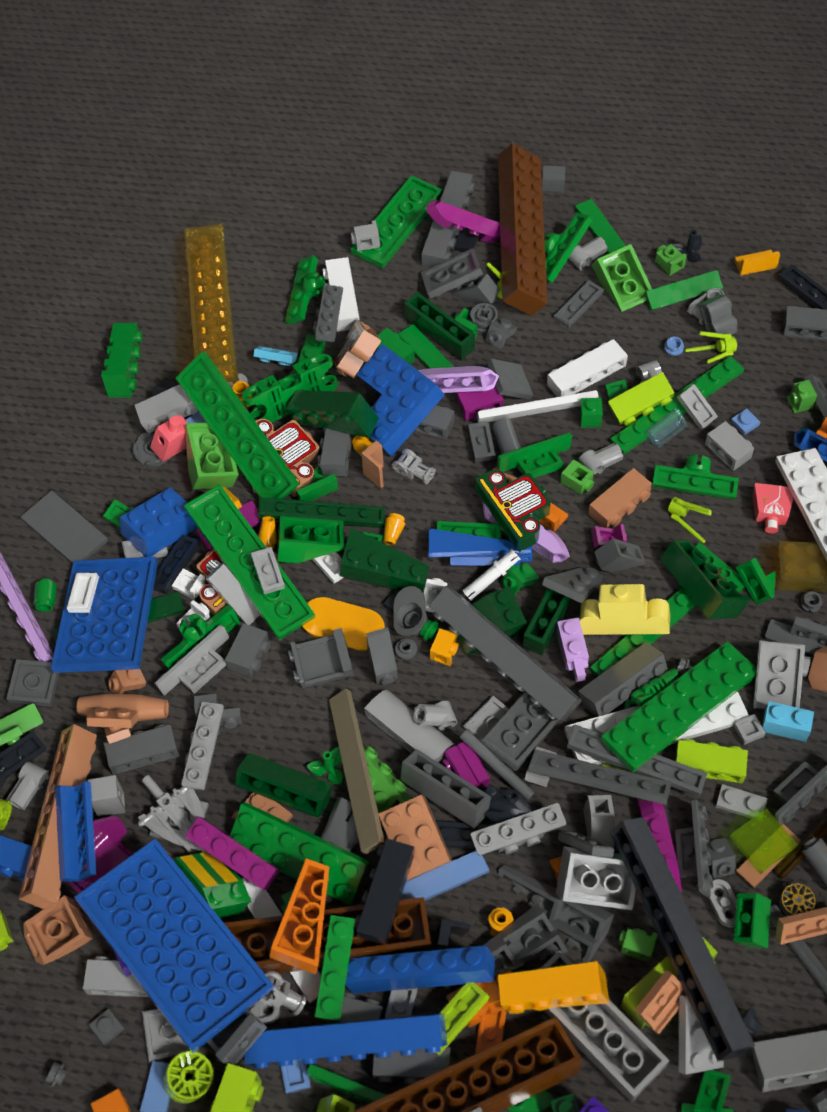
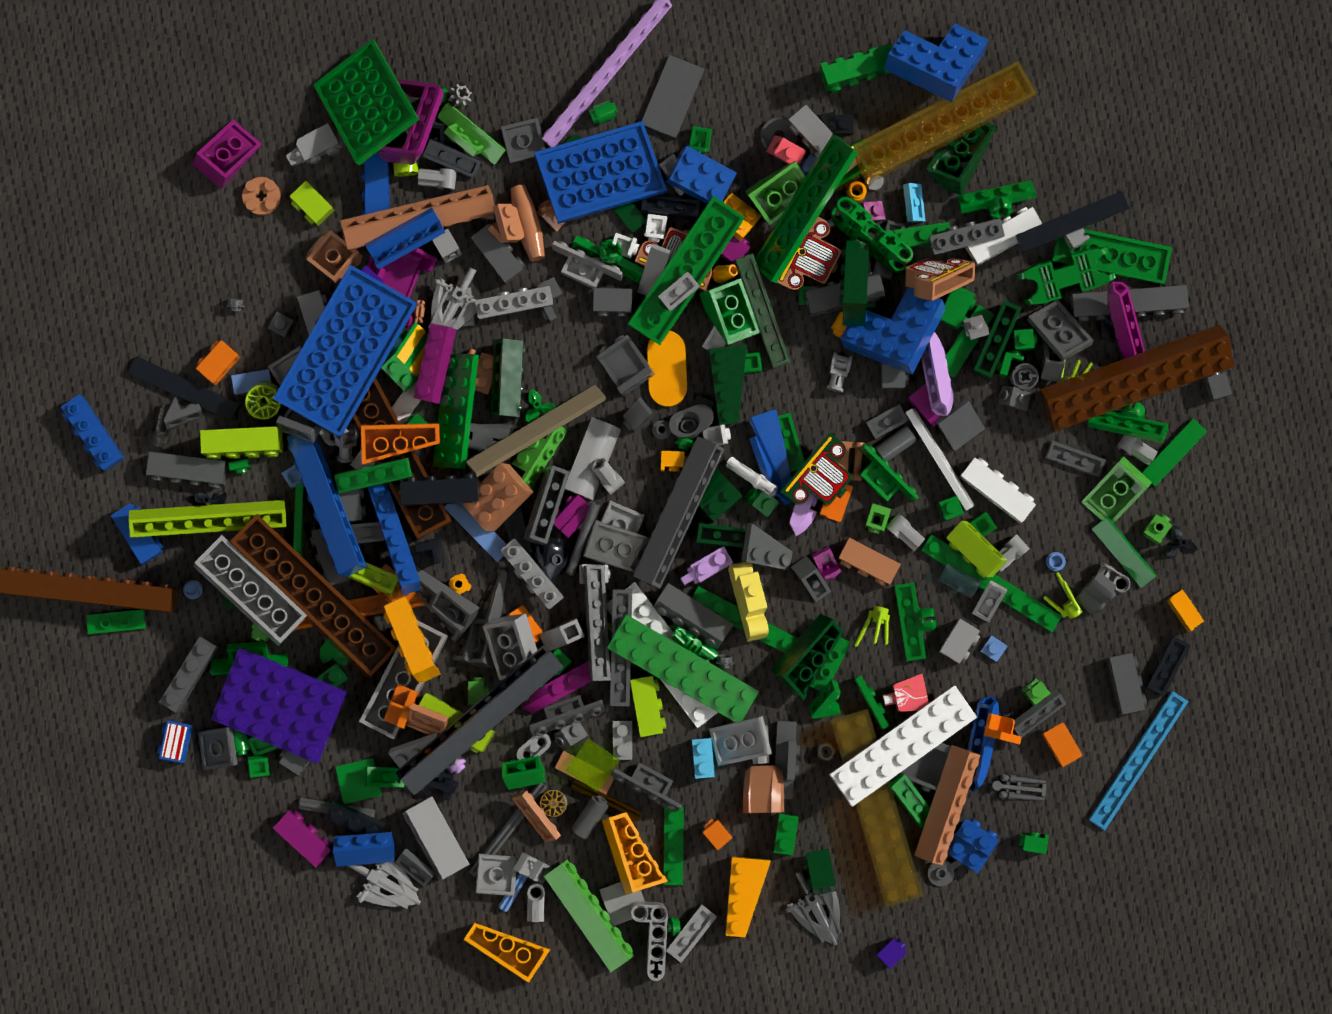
camera: 70 degrees right, 25 degrees up
white tile [67,573,99,613] -> none
green tile [297,474,338,501] -> none
nougat panel [361,441,384,489] -> none
light orange cone [383,513,405,546] -> none
dark grey tile [558,831,614,858] -> none
light grey plate [733,714,765,745] -> none
none -> orange panel [384,685,420,729]
none -> green plate [854,675,889,730]
none -> blue piece [884,23,988,102]
none -> dark green wedge [926,120,996,195]
none -> light grey bracket [963,315,989,340]
none -> green brick [1011,329,1037,352]
none -> black tile [1015,191,1130,253]
none -> green piece [1017,247,1116,305]

